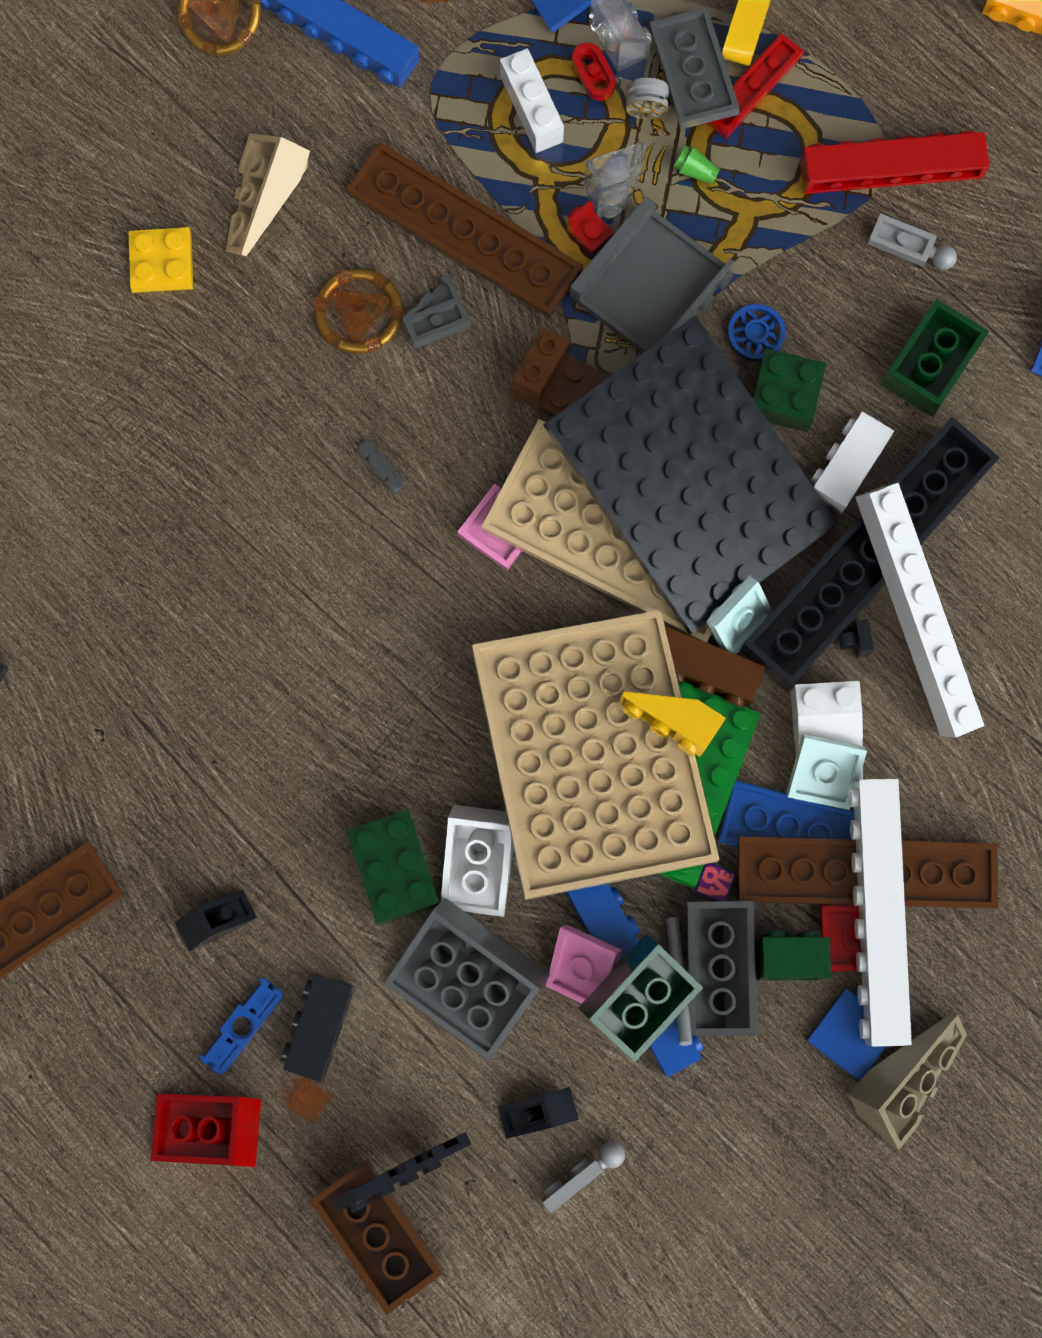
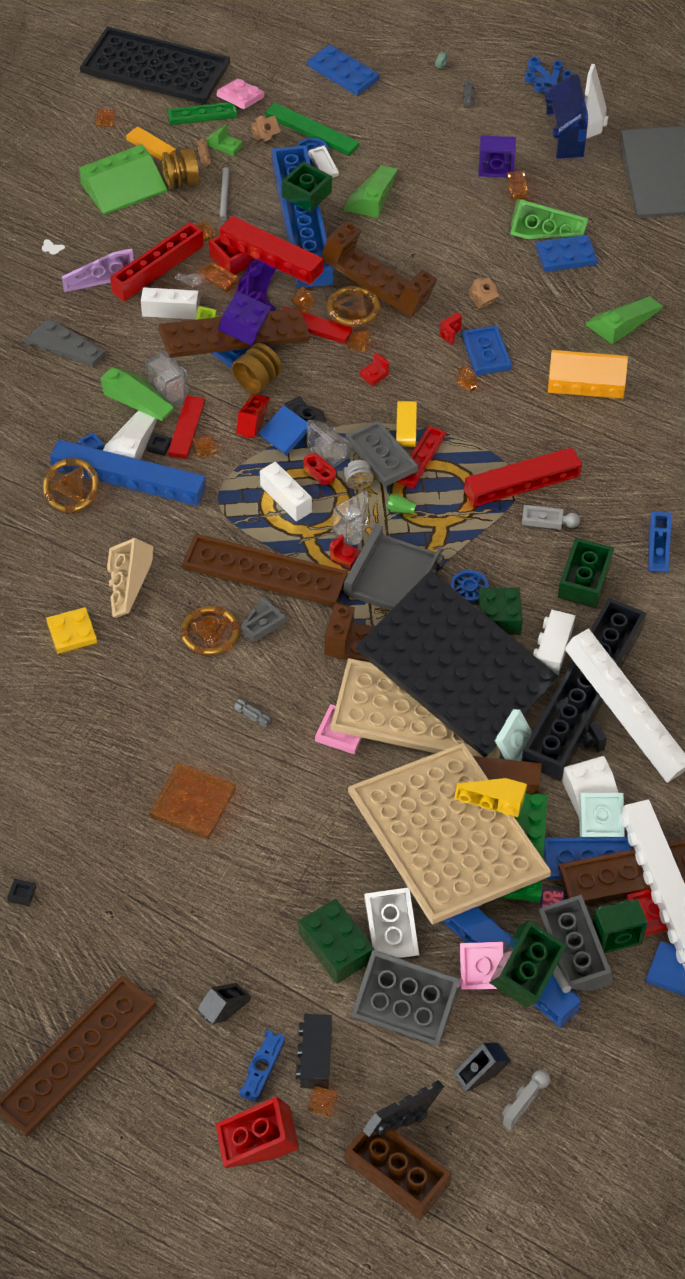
camera: 15 degrees left, 25 degrees down
none -> clear orange plate [149,762,236,840]

